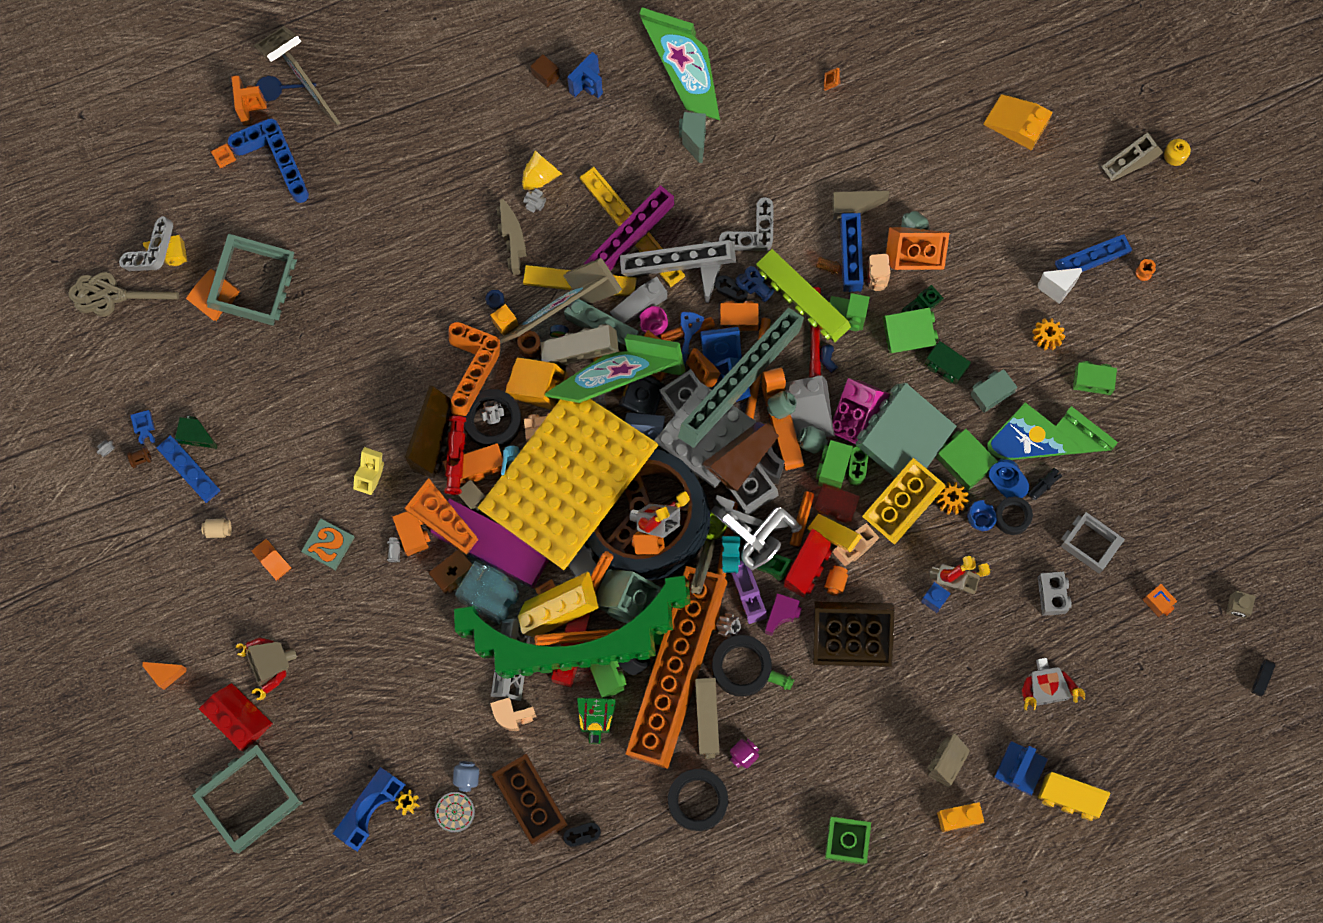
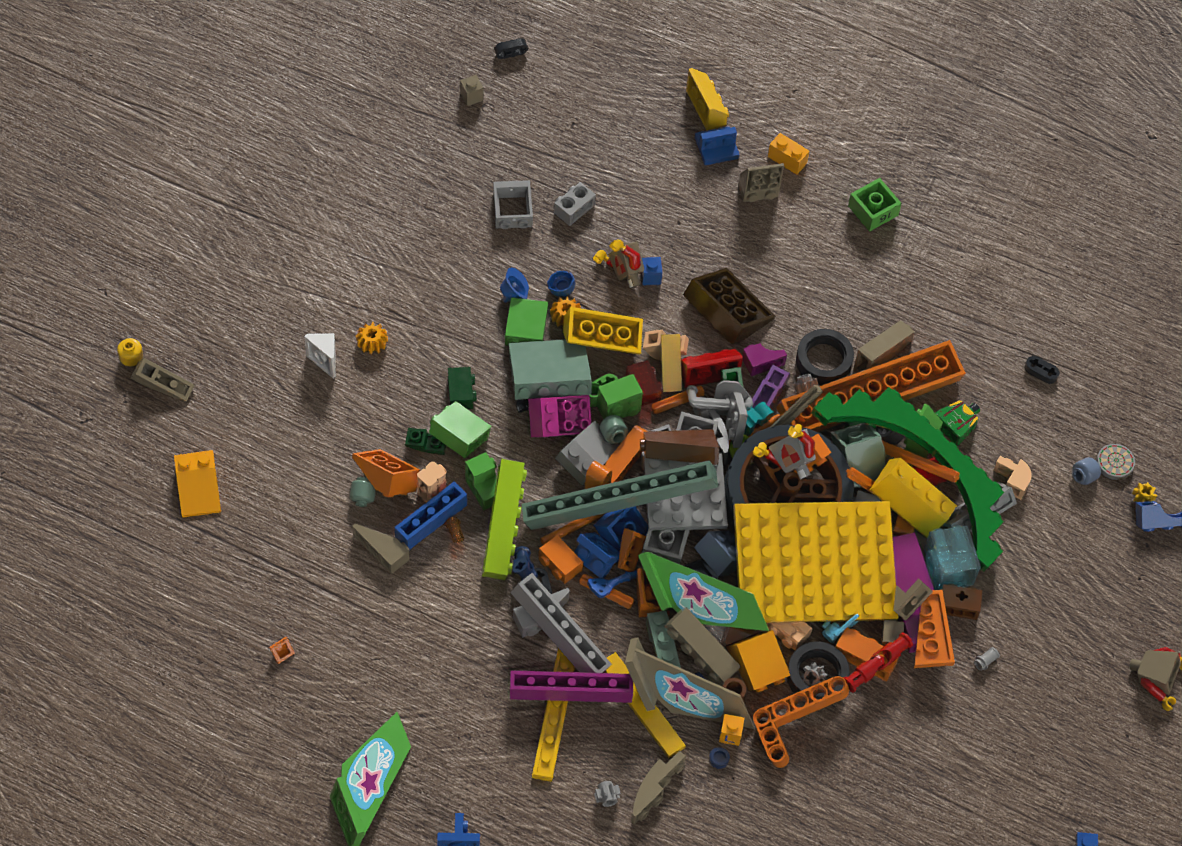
camera: 140 degrees left, 15 degrees down
tan brick [201,518,232,538] -> none
orange slope [252,539,291,581] -> none
sand green tile [301,519,355,571] -> none
light yellow brick [353,447,384,495] -> none
orange brick [393,511,431,556] -> none
dark brown slope [405,385,453,478] -> none
reddish brown brick [492,754,568,846] -> none
yellow helmet [522,150,562,190] -> none
light grey slope [610,277,667,324] -> none
dark pink hair [639,306,668,336] -> none
black tyre [668,769,728,831] -> none
sand green slope [679,112,706,163] -> none
light grey beam [719,197,773,251] -> none
magenta head [730,739,759,769] -> none
sand green head [767,391,797,419] -> none
bright green pin [768,670,794,691] -> none
red piece [809,287,821,378] -> none
dark blue arm [820,344,838,373] -> none
orange brick [824,566,848,596] -> none
sand green brick [971,369,1017,413] -> none
piece [987,402,1118,460] -> none
black tyre [995,496,1033,535] -> none
torso [1022,658,1085,710] -> none
black axle [1028,468,1062,500] -> none
blue plate [1055,234,1132,272] -> none
bright green brick [1073,361,1117,395] -> none
orange bush [1135,259,1156,281] -> none
orange brick [1143,584,1177,617] -> none
none -> dark tan slope [894,579,933,621]

